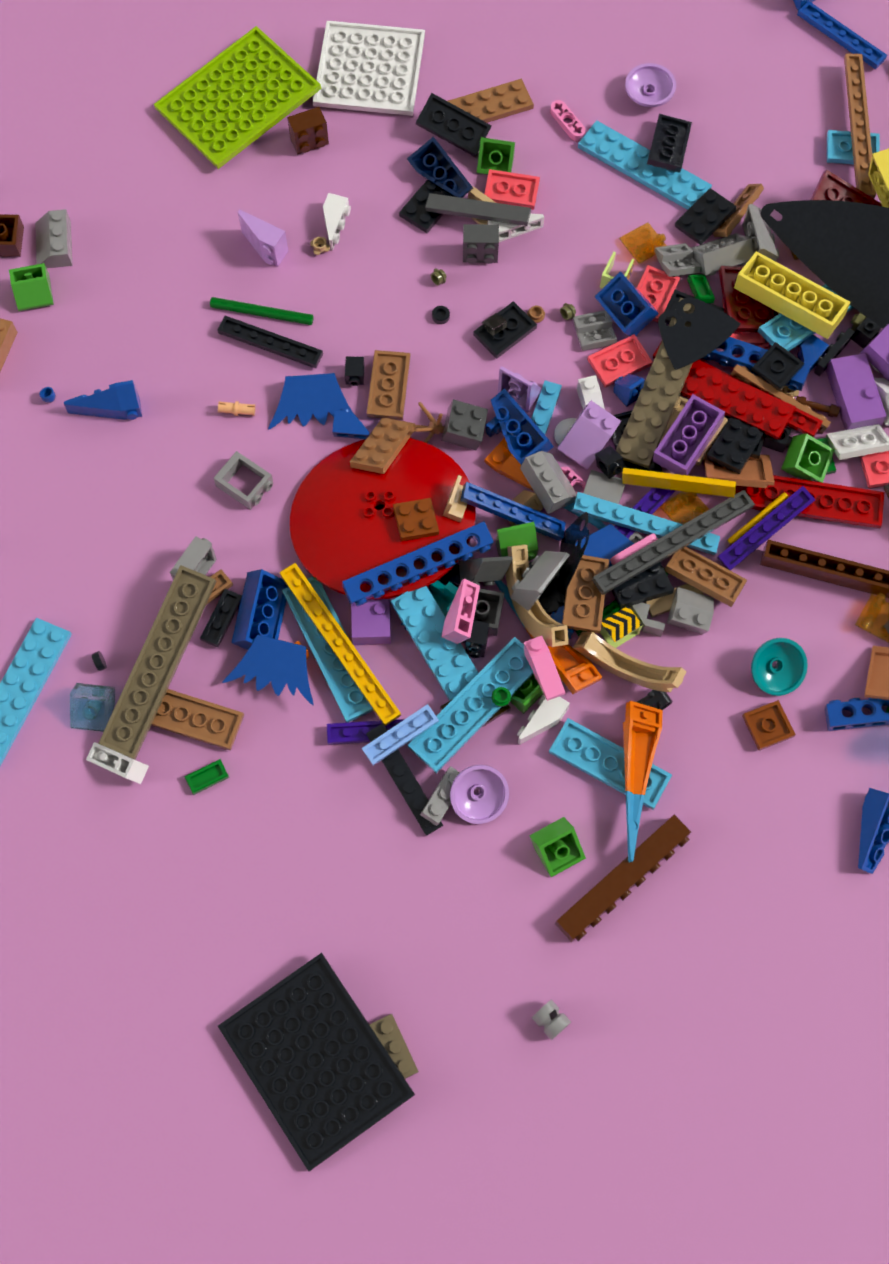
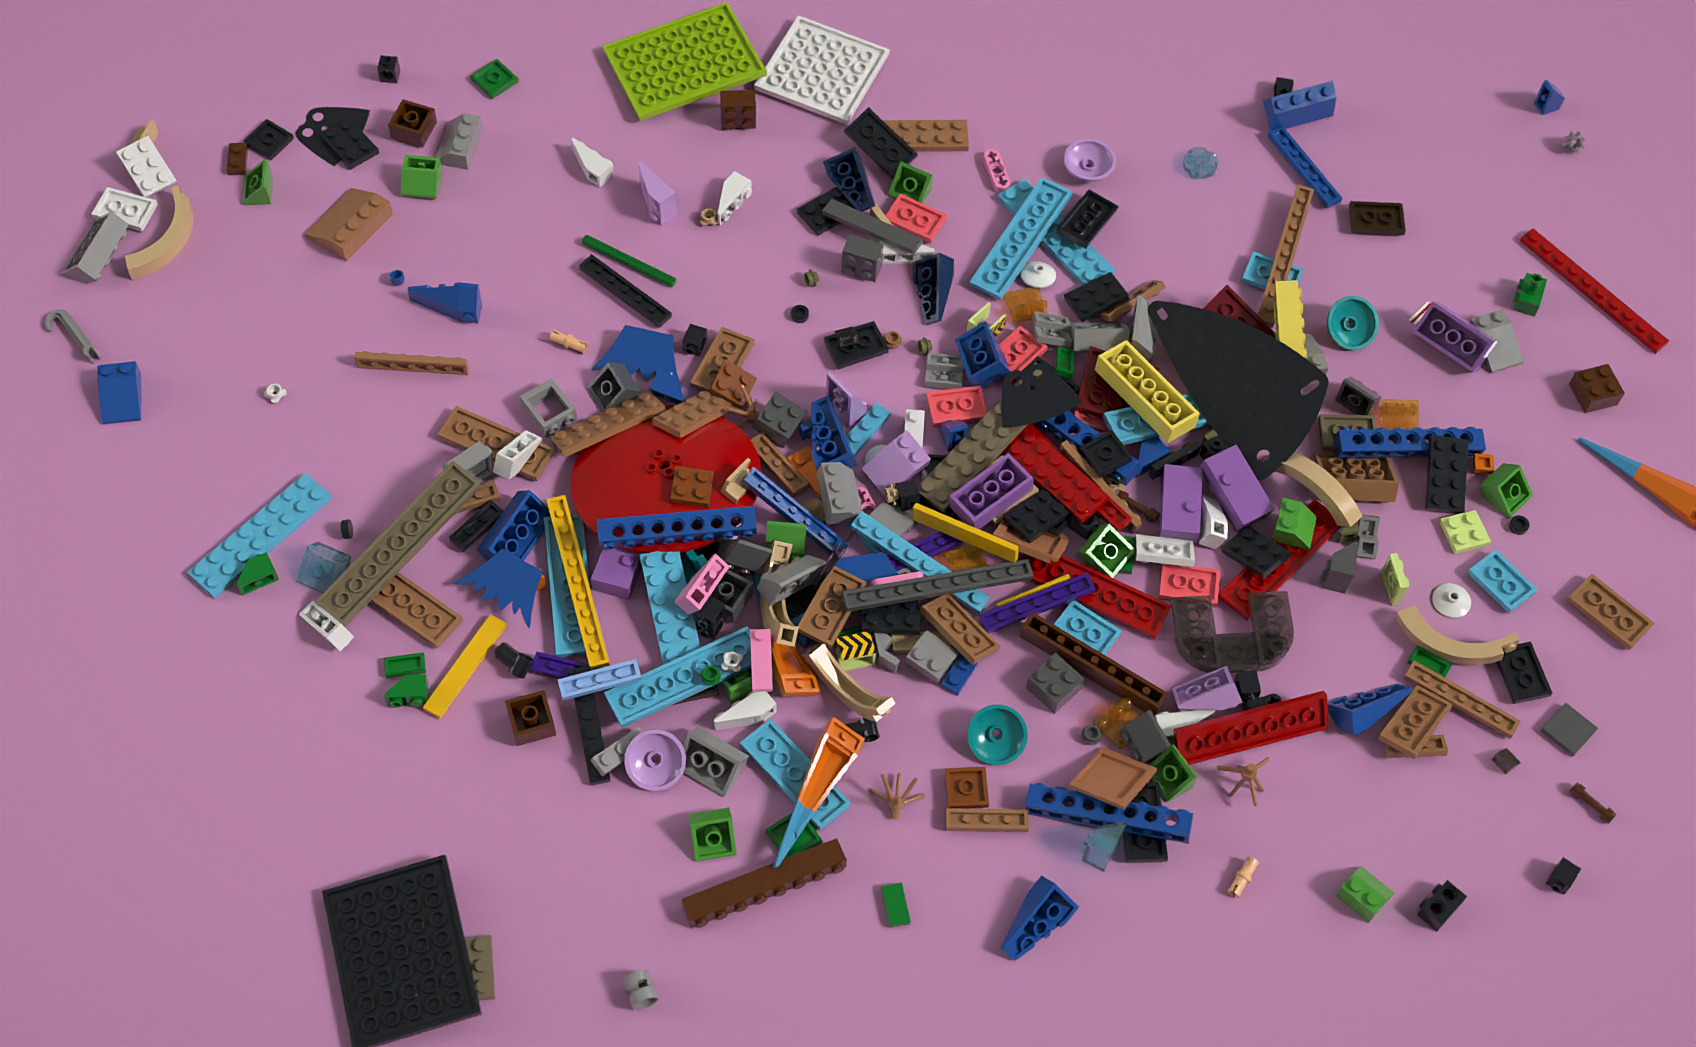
camera: 15 degrees right, 10 degrees down
none -> green slope [237,552,279,596]
none -> medium nougat plate [354,351,469,375]
none -> green slope [385,674,429,708]
none -> yellow tile [423,614,507,719]
none -> medium nougat plate [437,406,556,481]
none -> green tile [470,59,519,99]
none -> white slope [493,430,542,480]
none -> black piece [494,642,534,679]
none -> reddish brown brick [505,690,556,746]
none -> medium nougat plate [550,391,666,458]
none -> white slope [571,138,614,187]
none -> dark grey slope [587,362,641,412]
none -> light grey slope [683,727,749,797]
none -> dark orange plate [708,359,757,409]
none -> white plate [721,652,743,672]
none -> medium nougat plate [751,432,809,497]
none -> green tile [765,813,822,859]
none -> medium nougat plant [870,773,925,819]
none -> green tile [881,882,911,928]
none -> tan plate [885,483,899,506]
none -> dark blue wedge [913,253,954,325]
none -> blue plate [941,654,978,696]
none -> medium nougat plate [946,808,1029,832]
none -> medium azure plate [970,177,1072,301]
none -> white dish [1020,261,1056,288]
none -> dark grey brick [1026,653,1084,714]
none -> medium azure plate [1054,600,1122,655]
none -> dark grey plate [1081,725,1102,745]
none -> clear light blue plate [1183,147,1218,179]

